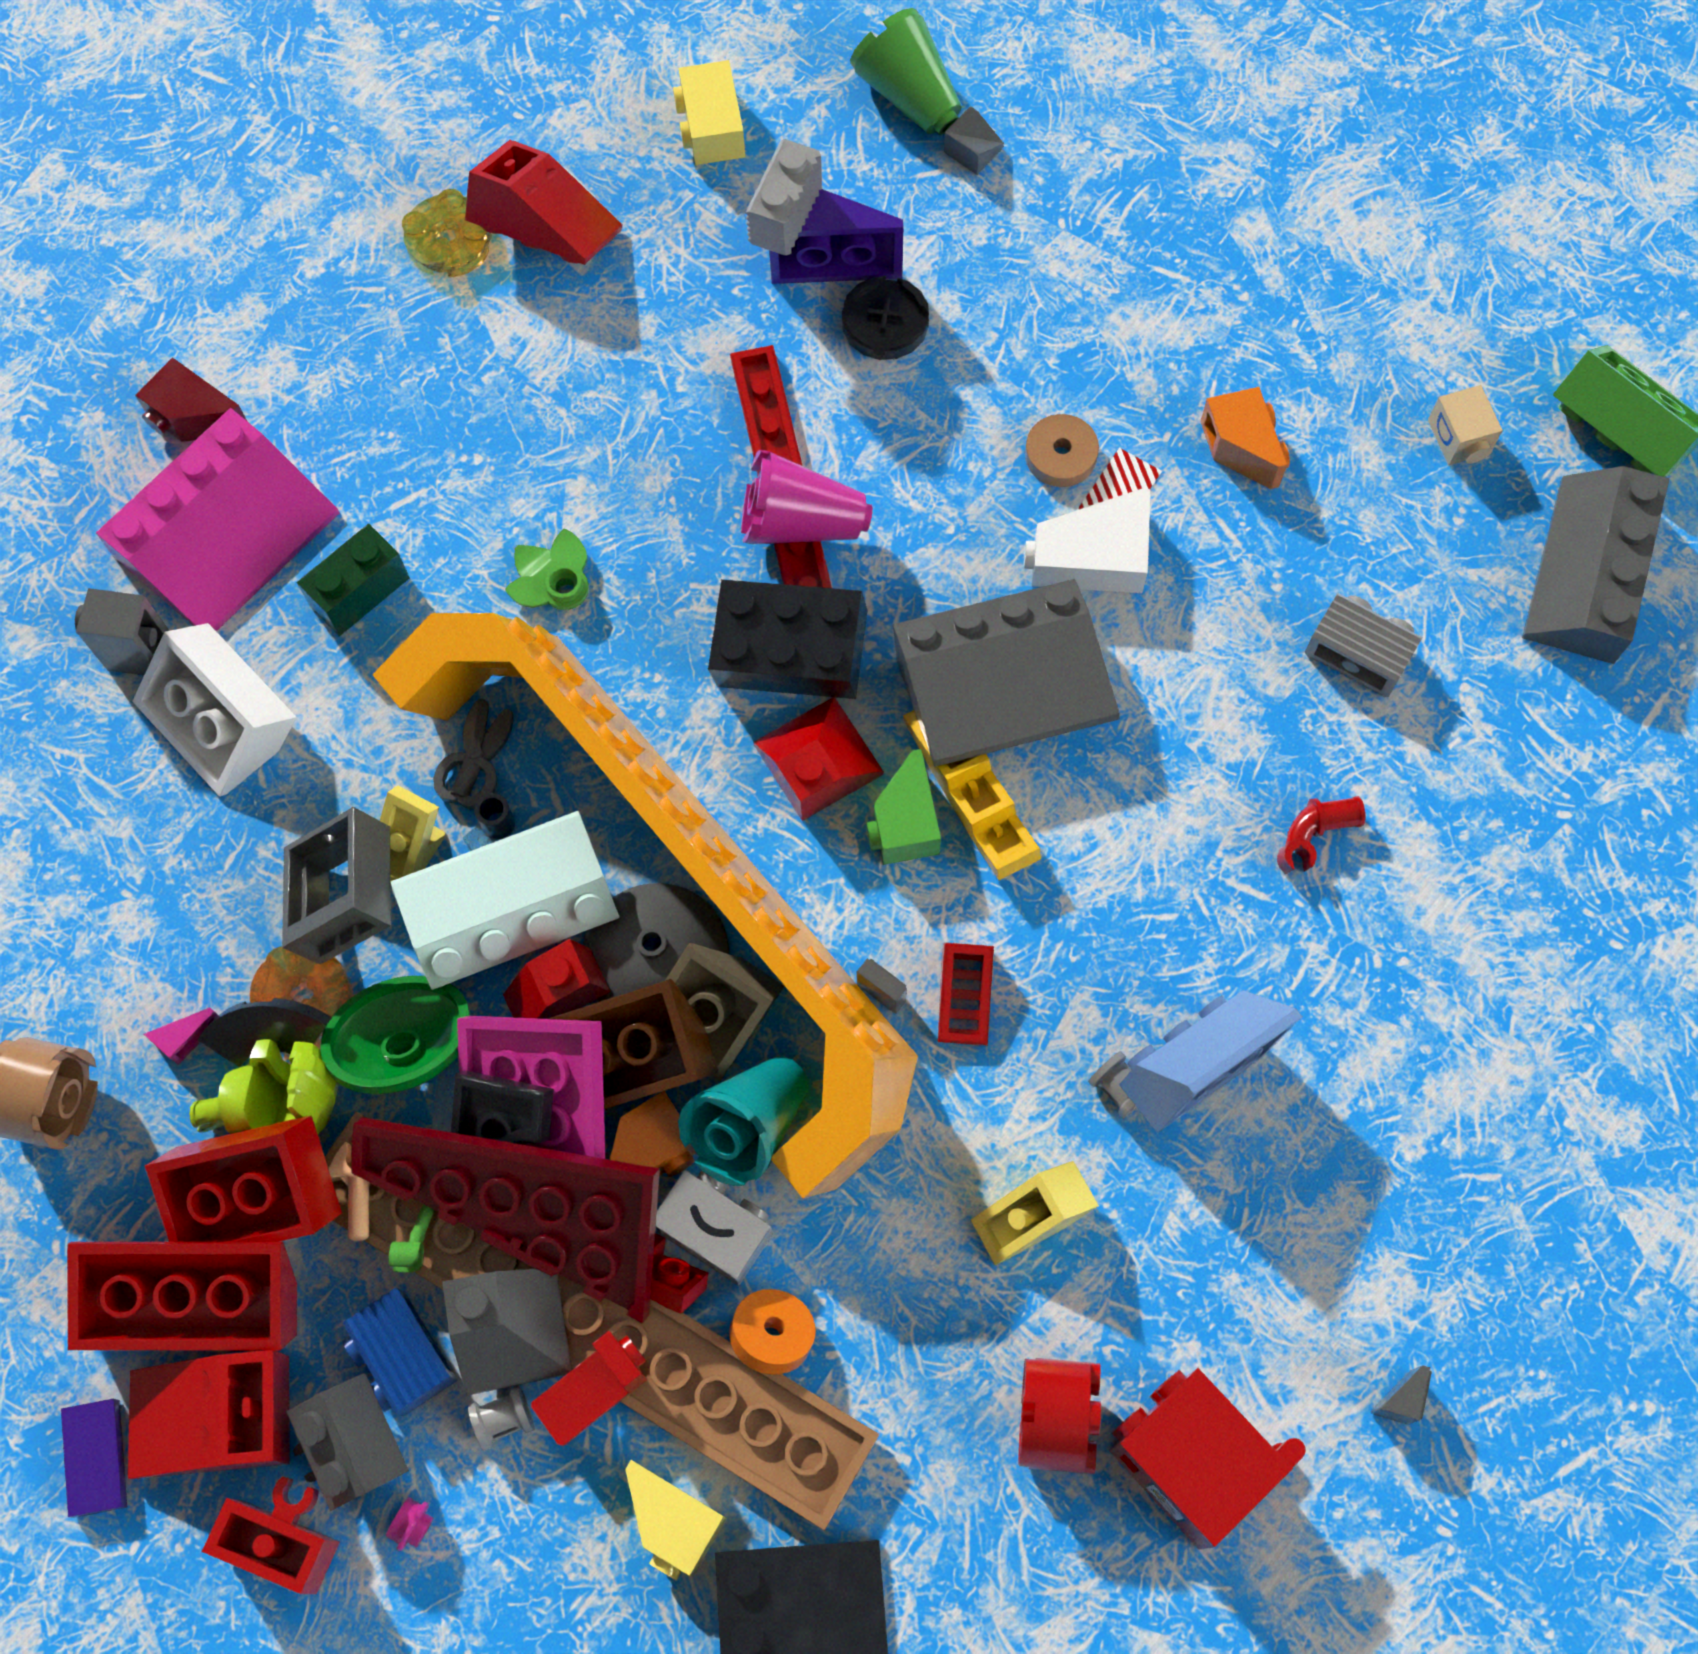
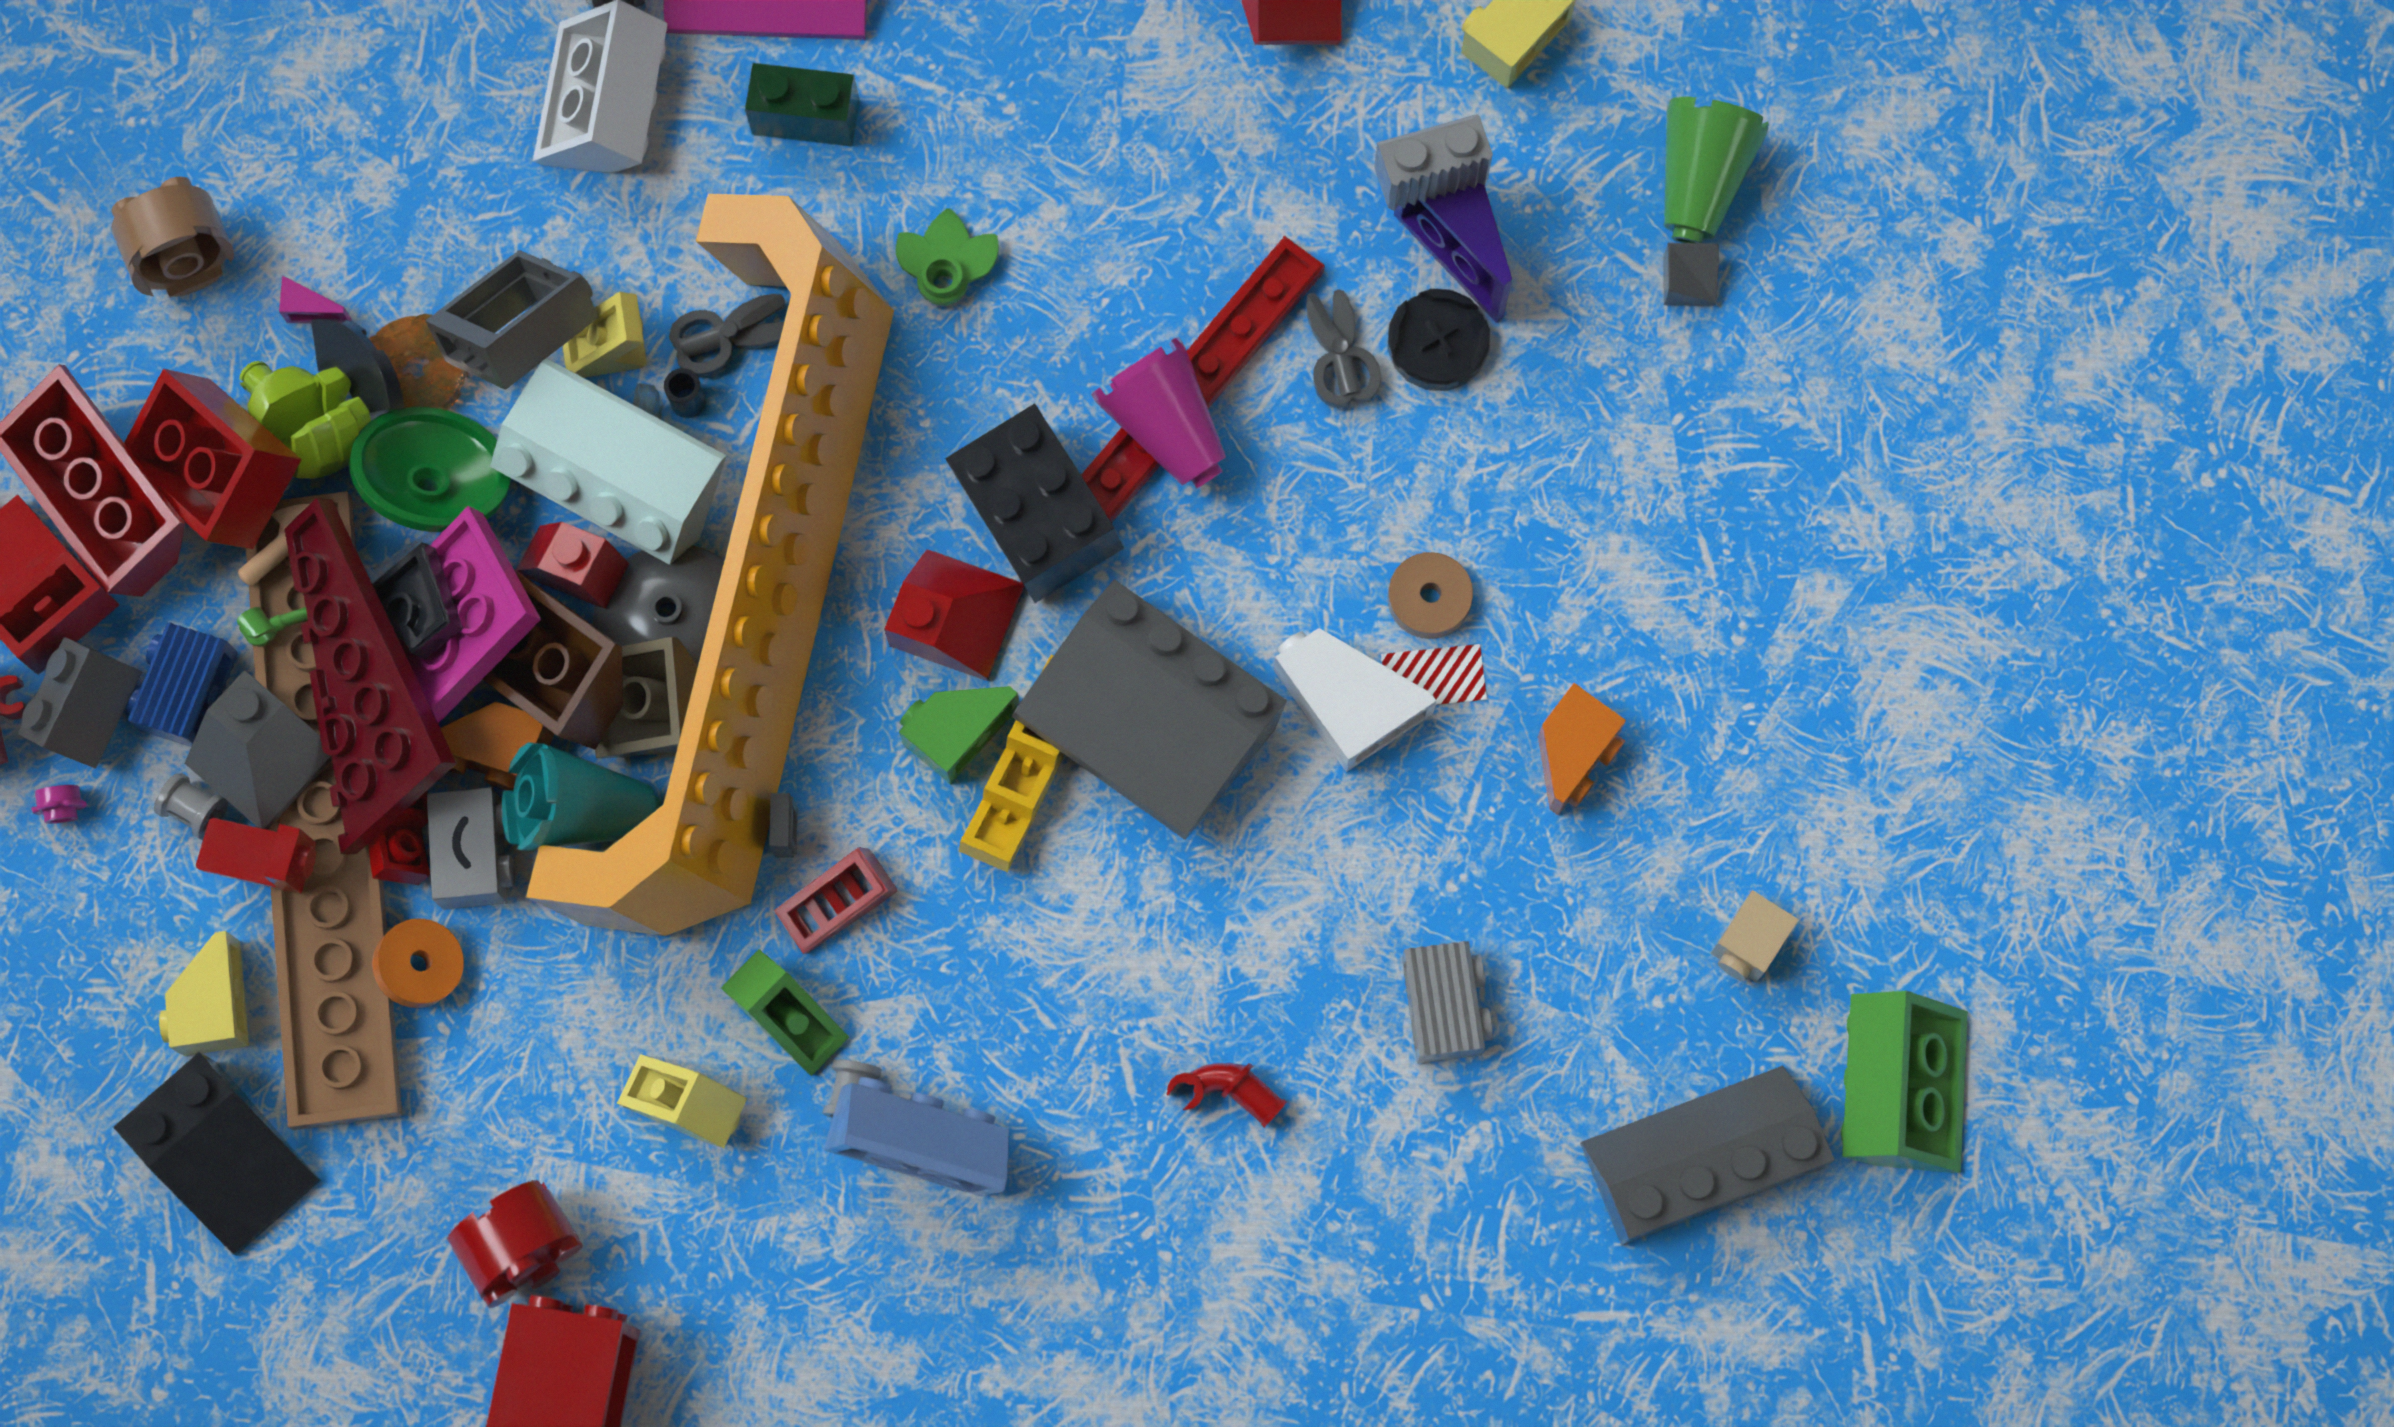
camera: 50 degrees right, 5 degrees up
none -> bright green slope [721,949,849,1076]
none -> dark grey piece [1306,289,1381,409]

